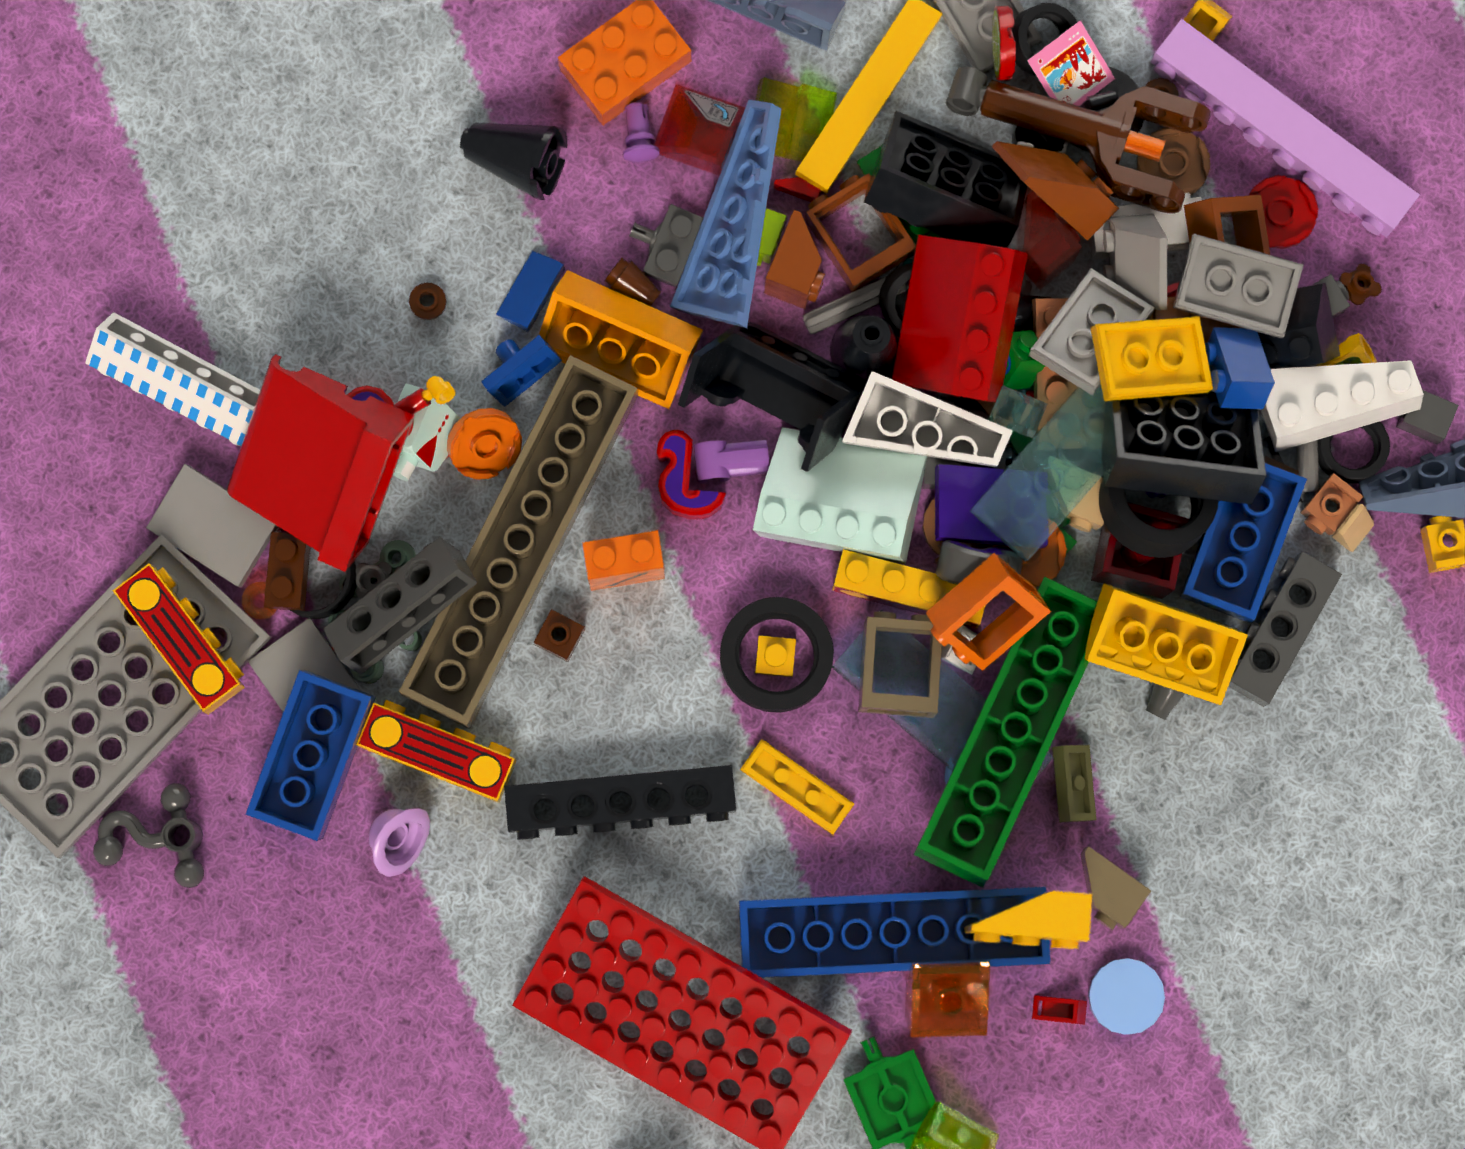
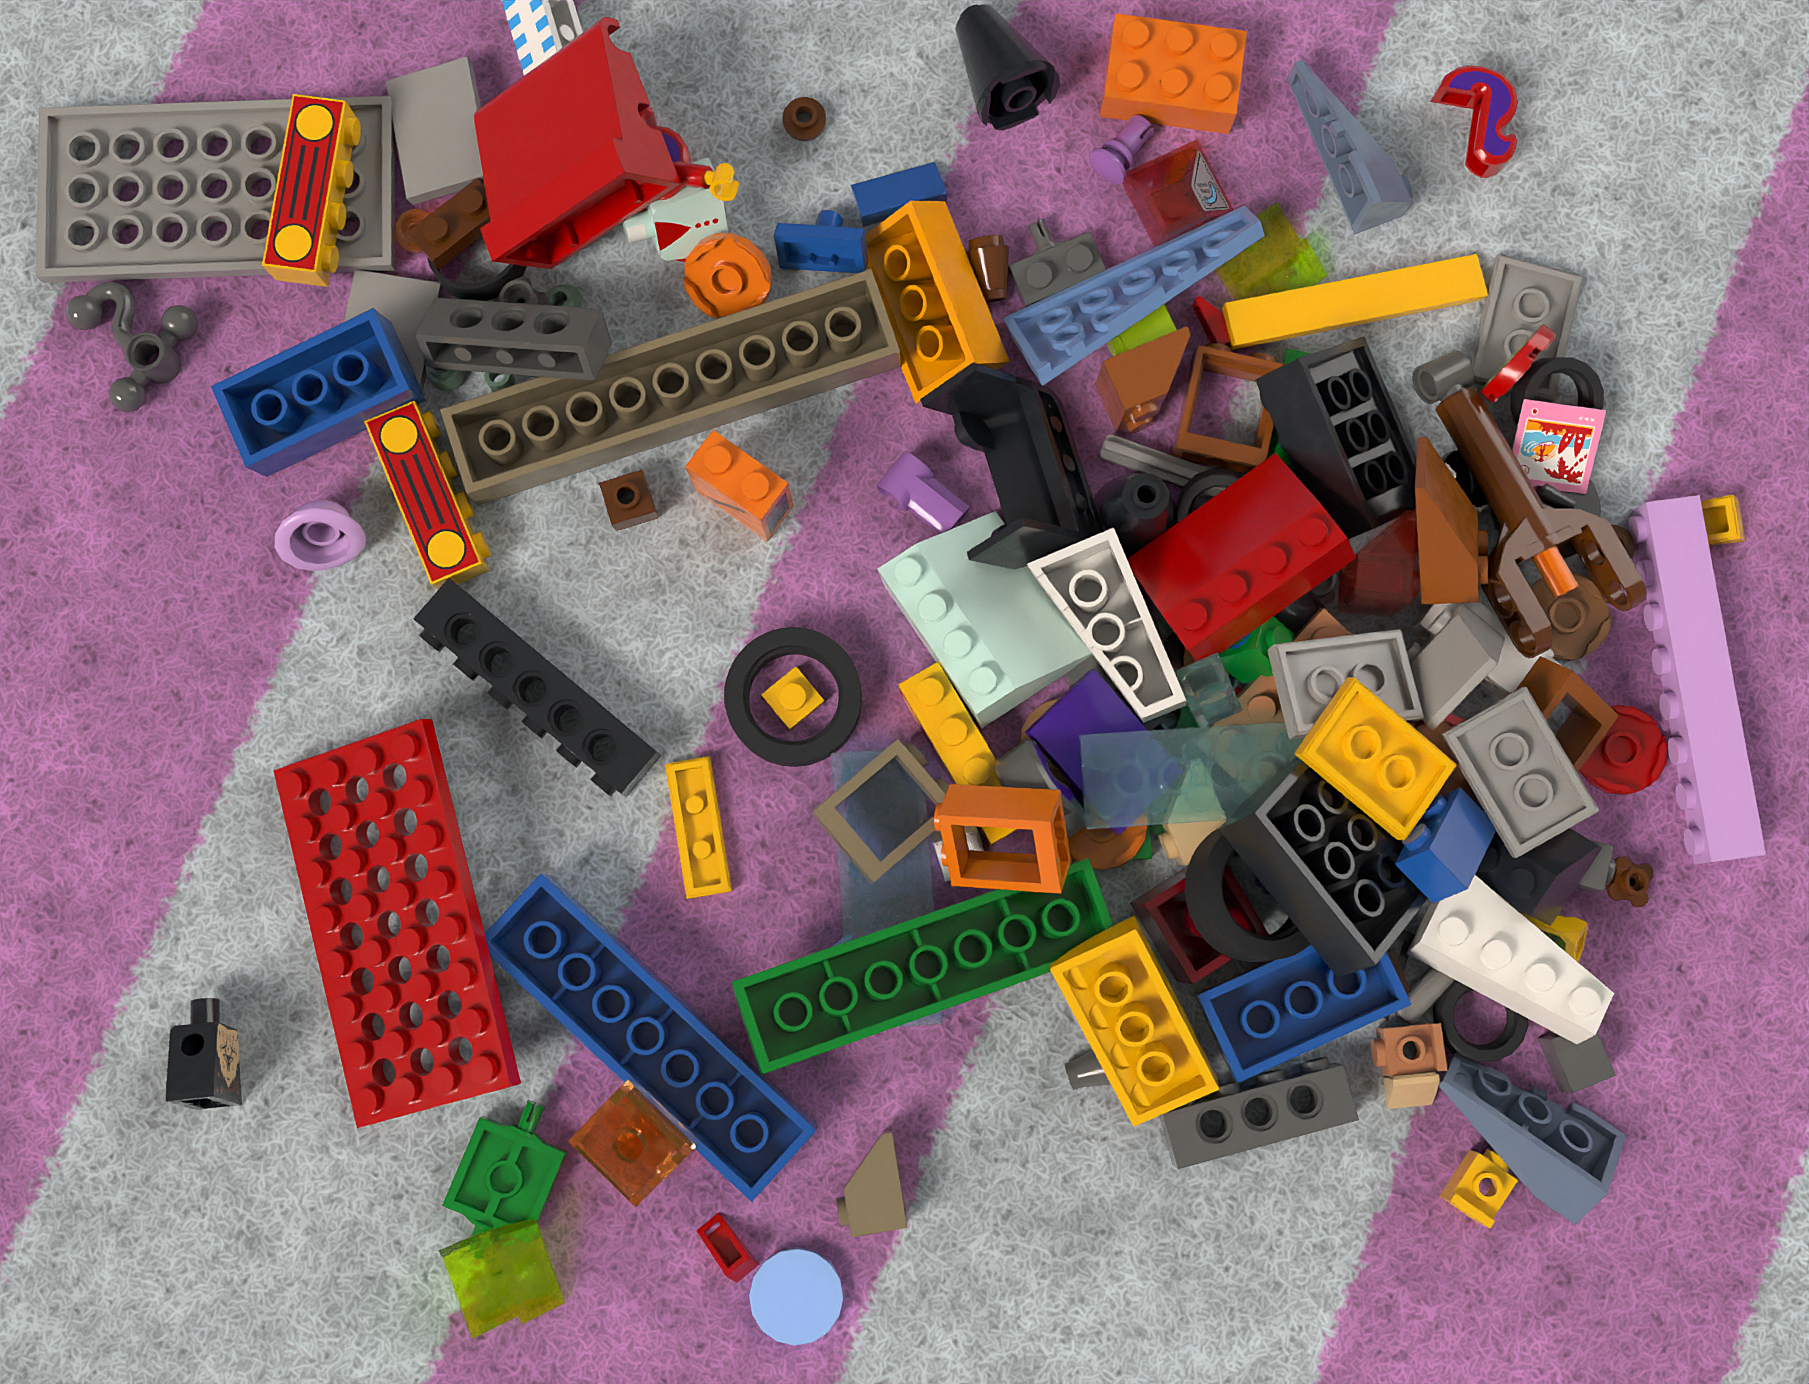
camera: 50 degrees right, 0 degrees up
red animal [657,430,726,520] -> none
yellow slope [965,891,1092,949] -> none
olive plate [1052,745,1097,823] -> none

